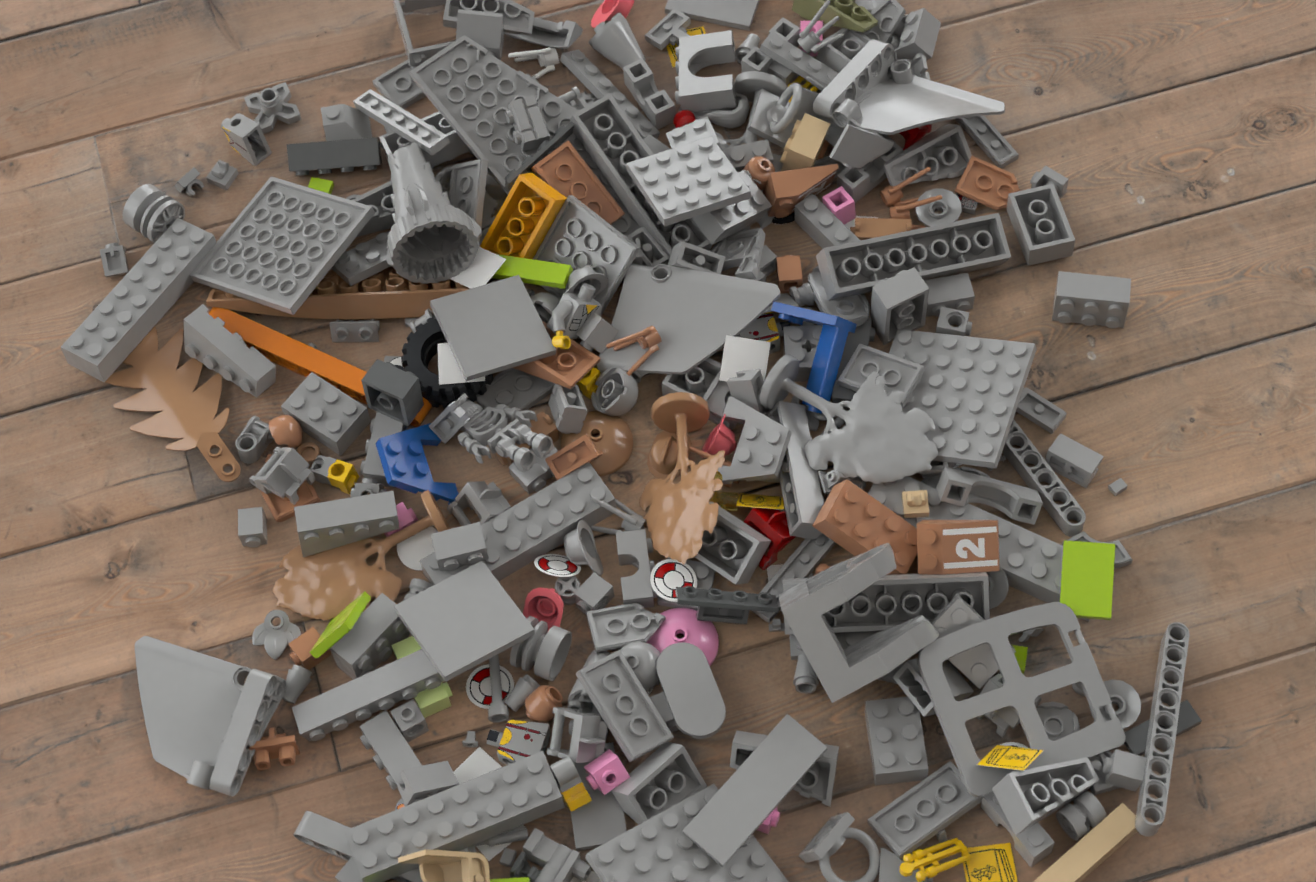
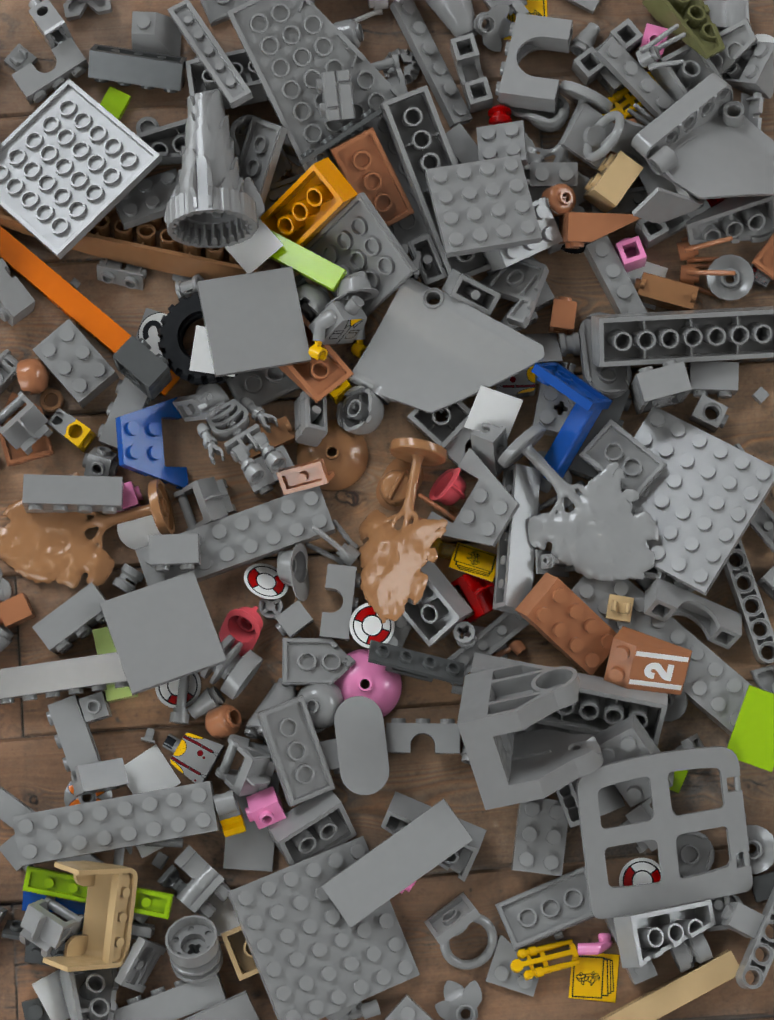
camera: 10 degrees right, 20 degrees up
lime tile [309,591,371,659] -> none
light grey brick [576,312,619,354] -> none
nougat plant [606,326,662,376] -> none
yellow sticker [977,745,1044,771] -> none
none -> light grey arch [12,37,89,105]
none -> light grey arch [386,718,460,754]
none -> light grey bush [453,621,477,648]
none -> light grey plate [474,4,511,52]
none -> bright pink arm [578,933,613,956]
none -> light grey piece [752,386,770,404]

